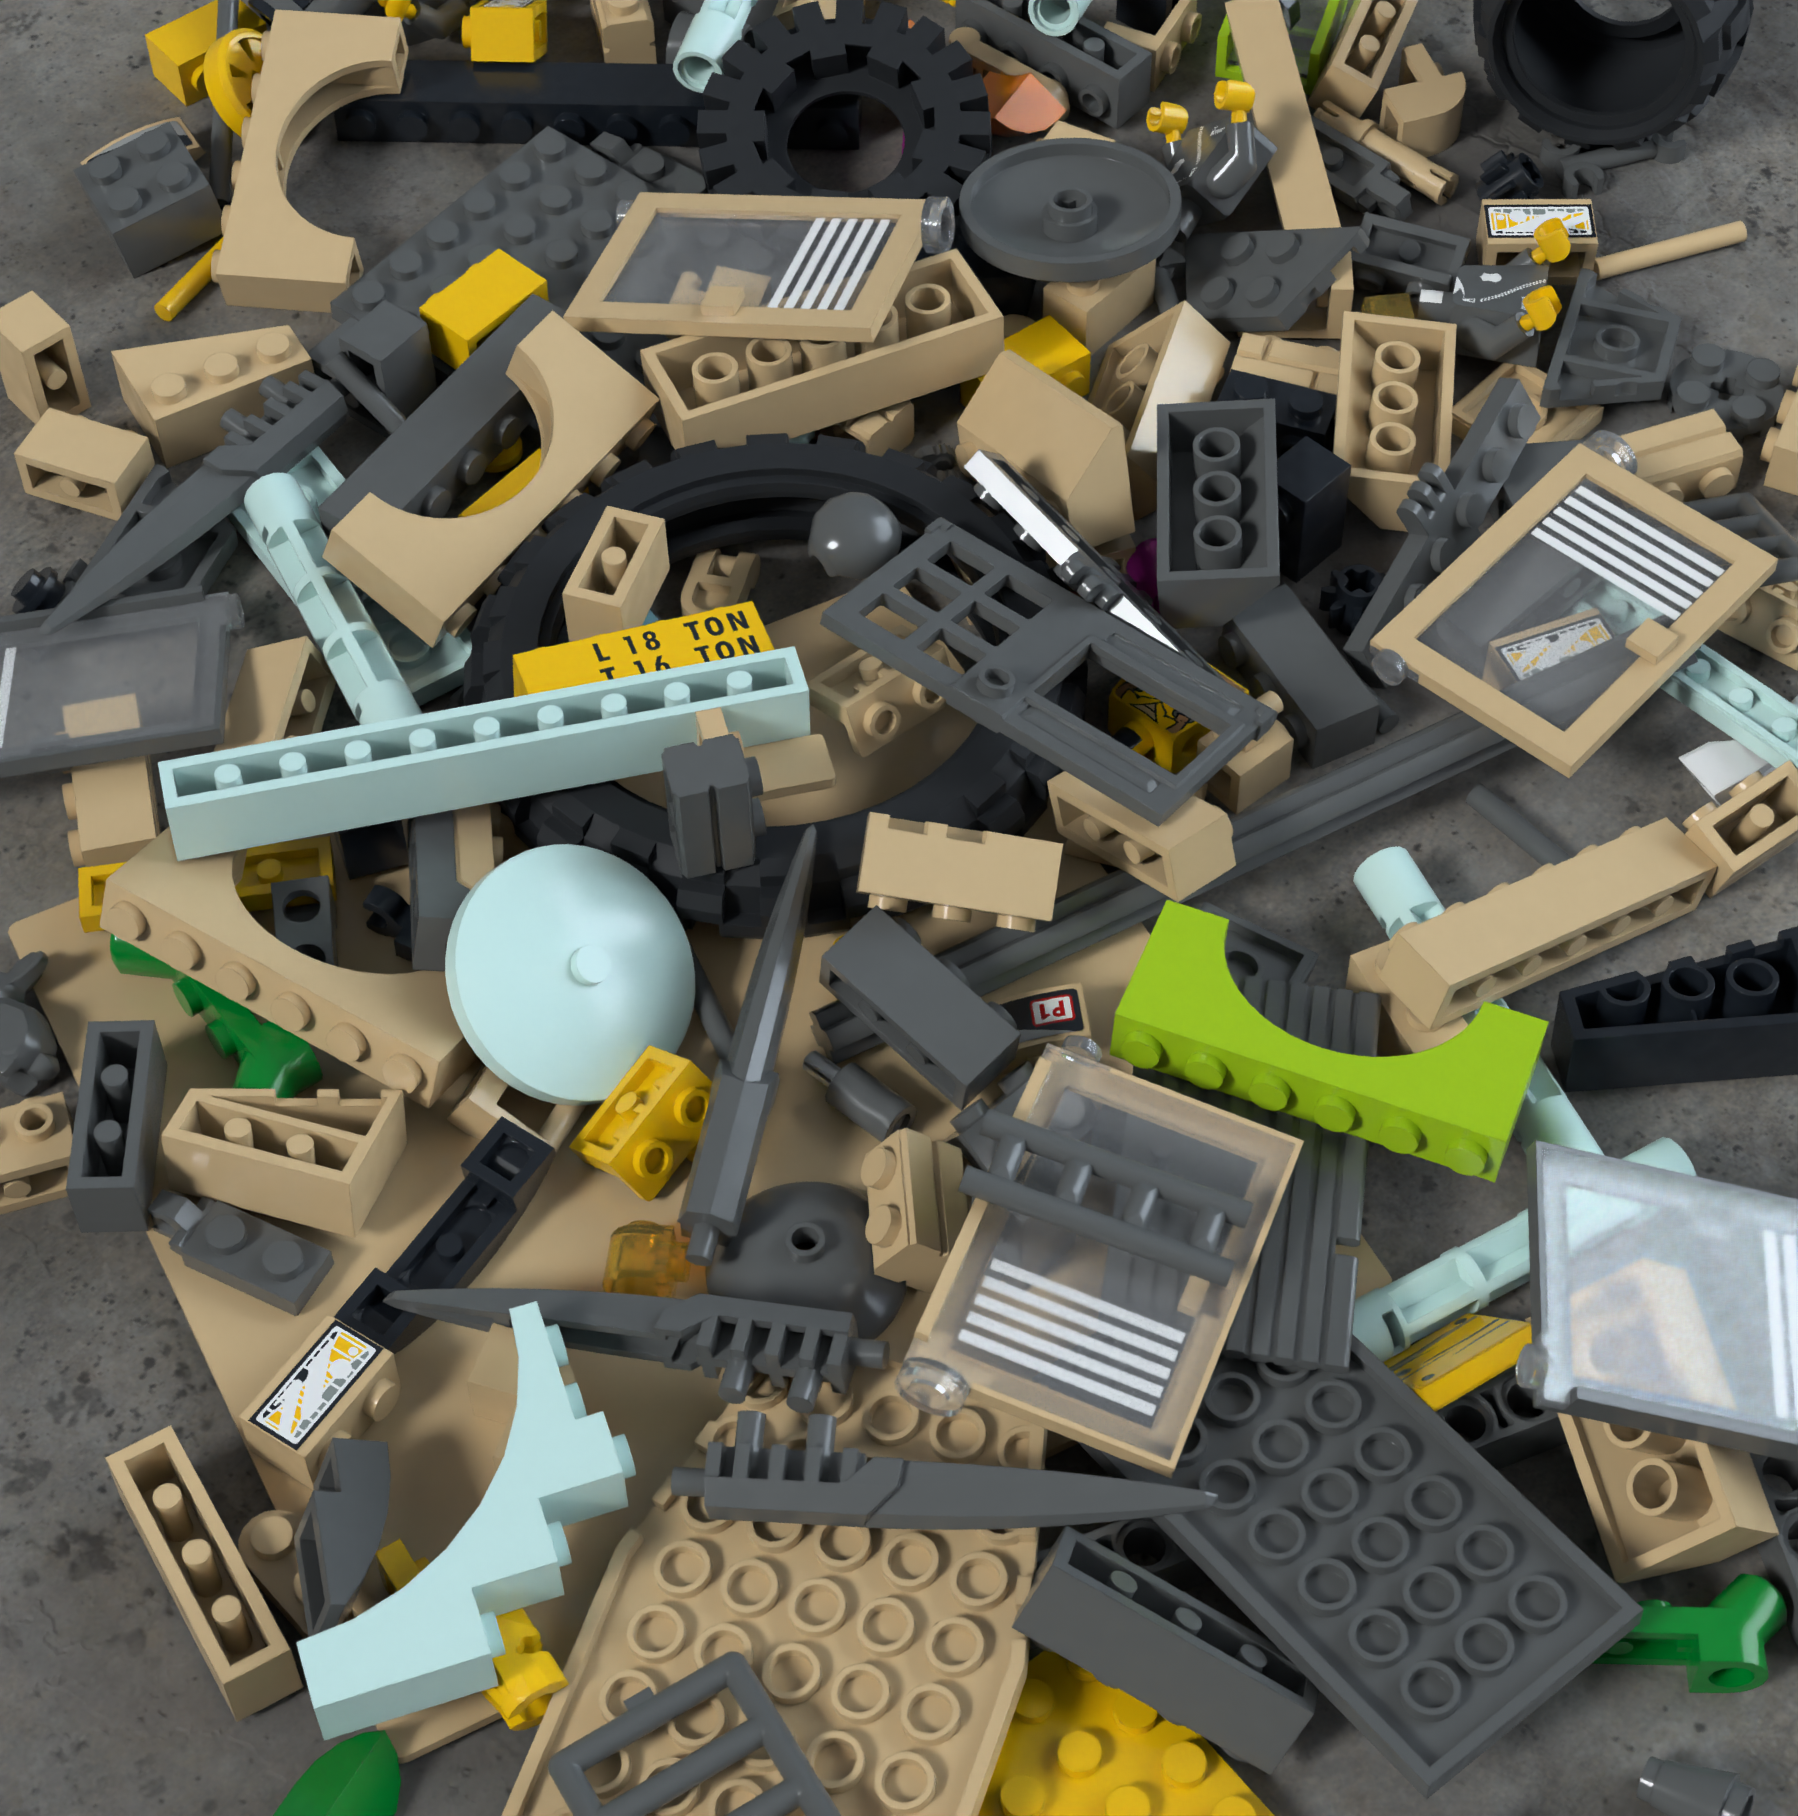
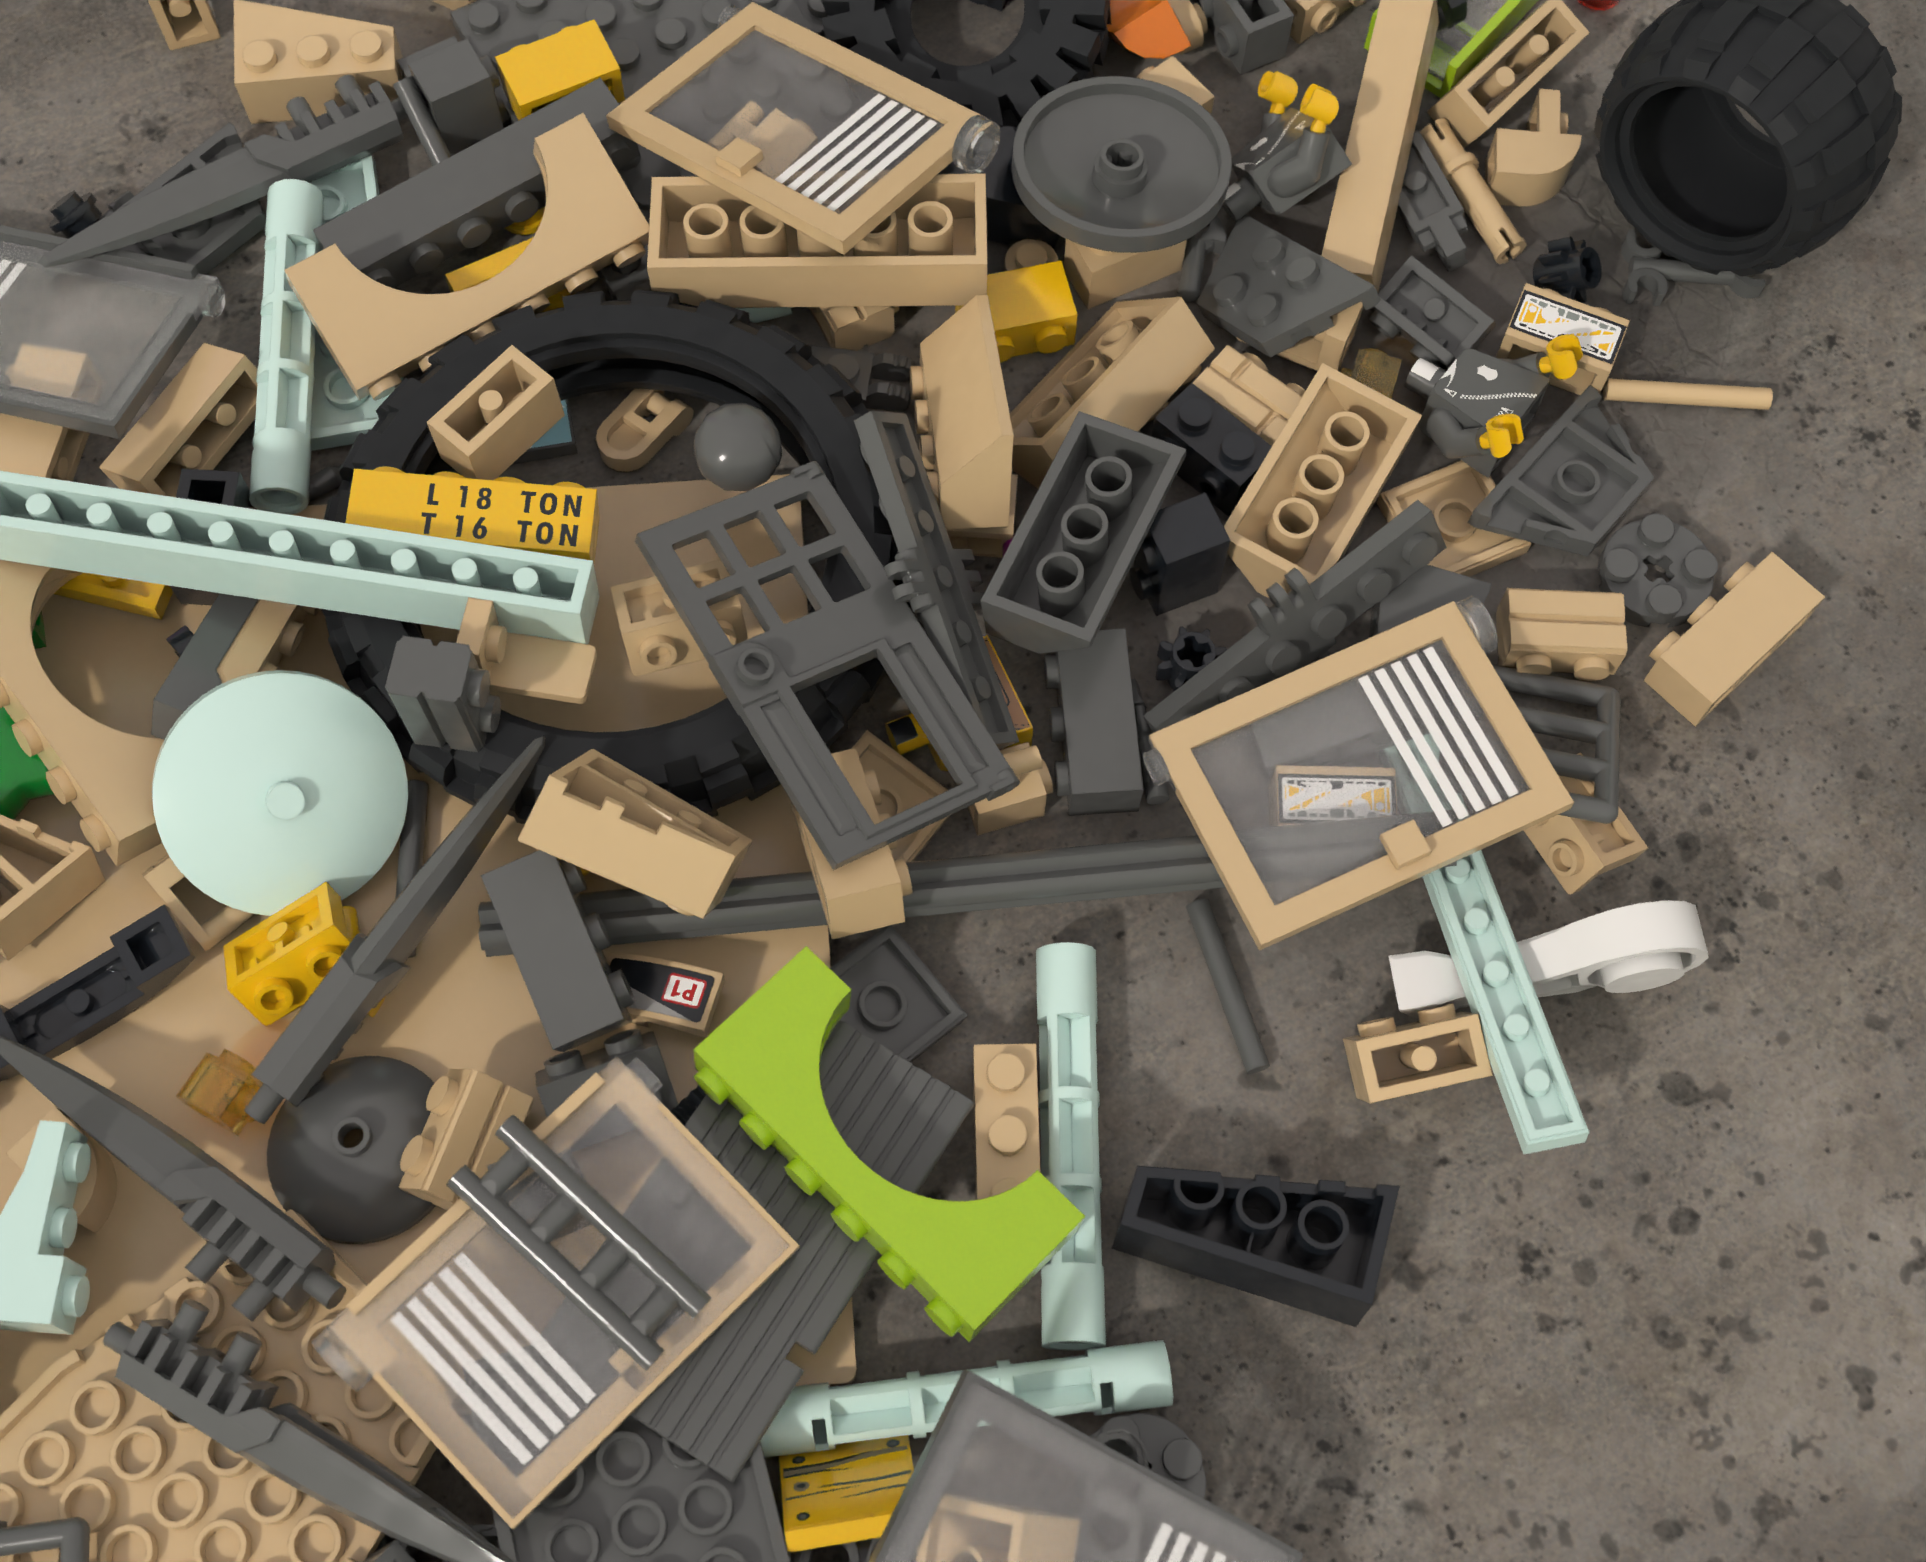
camera: 20 degrees right, 15 degrees up
tan brick [14,407,155,521] -> none
dark grey leg [271,875,339,967] -> none
dark grey piece [802,1051,917,1142] -> none
tan brick [1378,817,1718,1030] -> none

